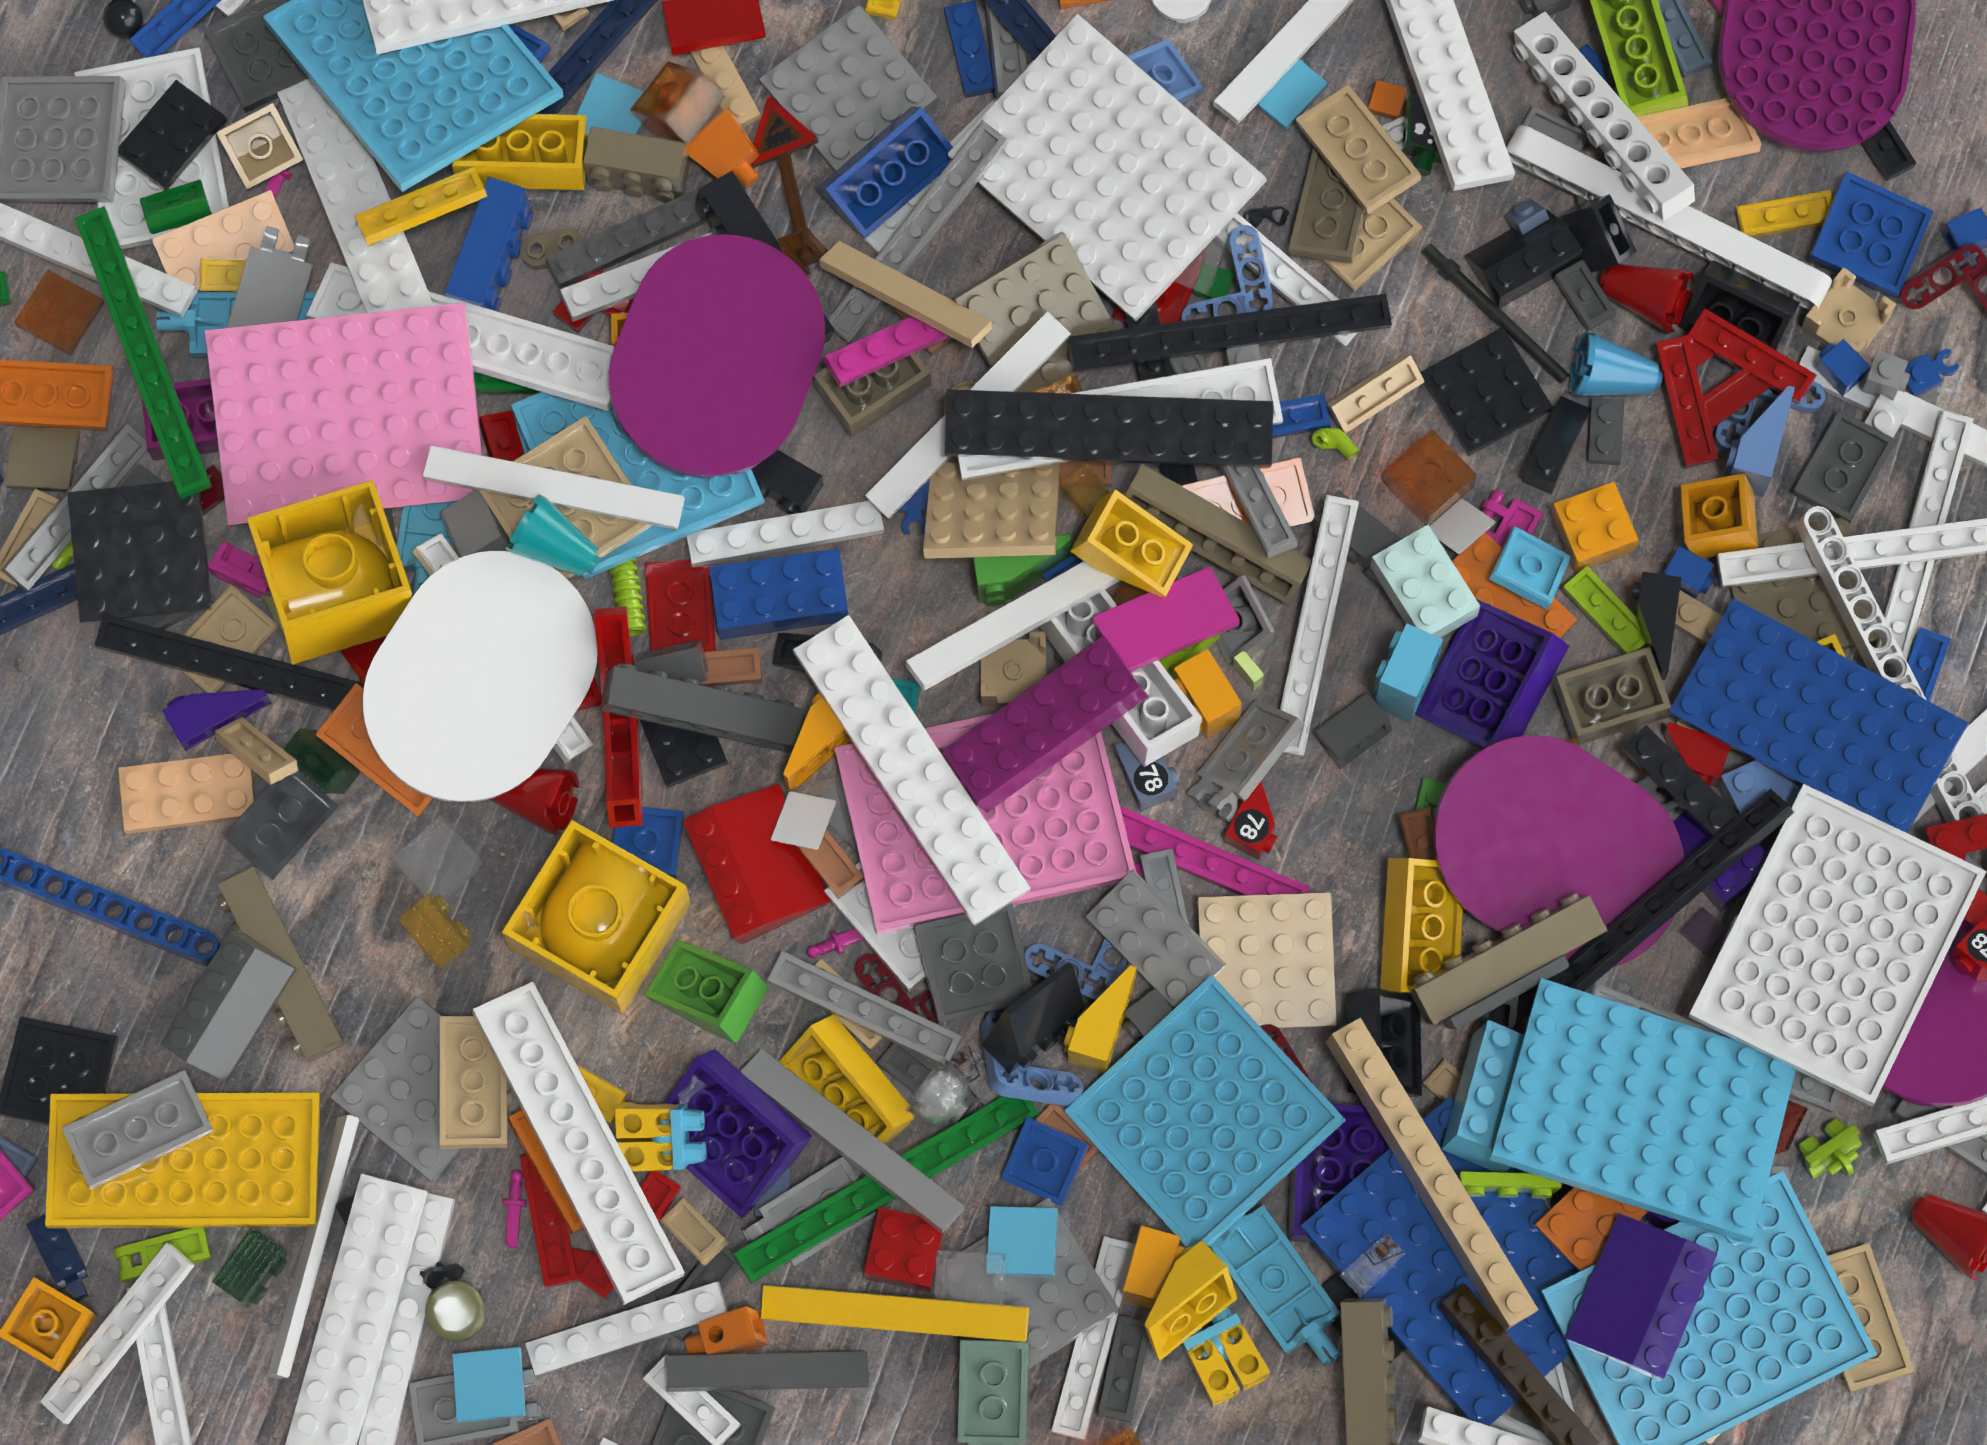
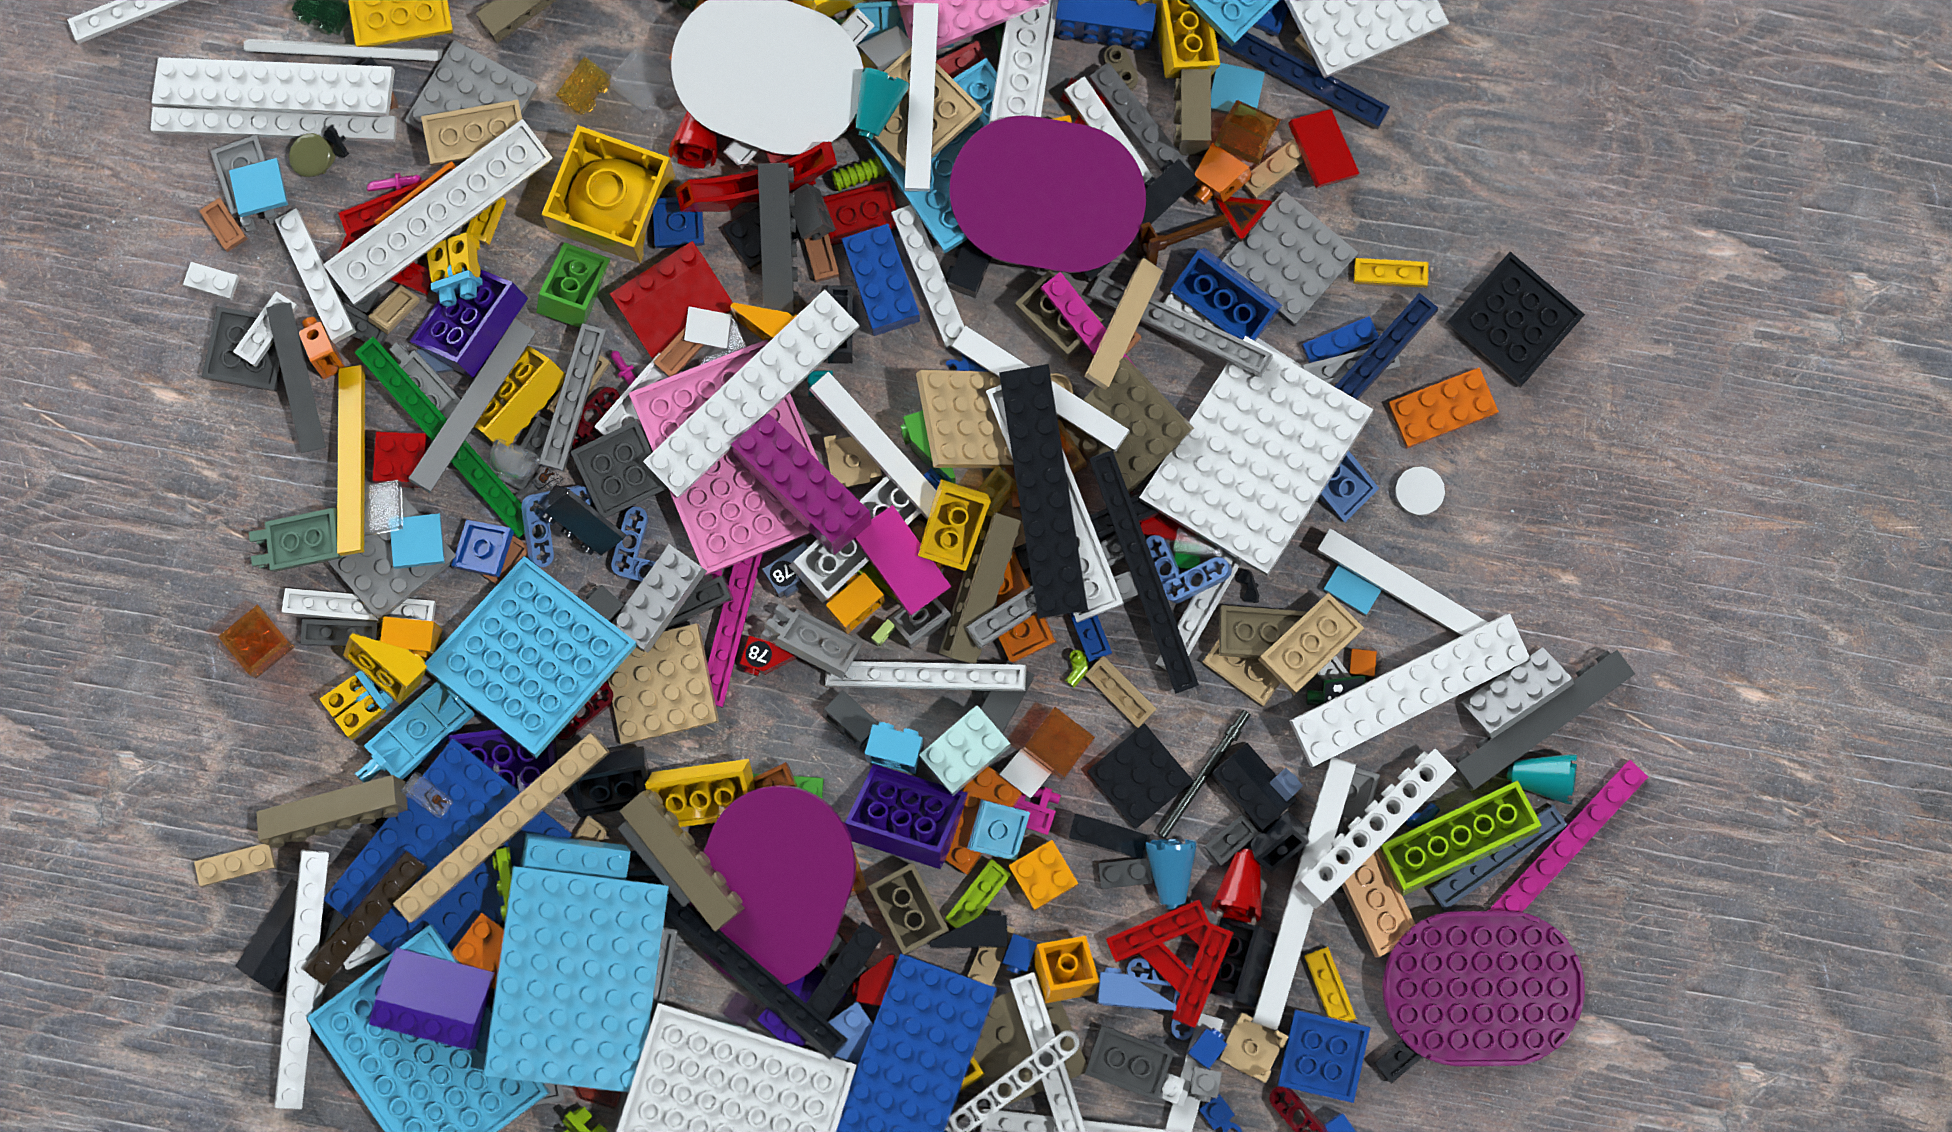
camera: 75 degrees right, 5 degrees up
yellow slope [1064,965,1137,1074] -> none

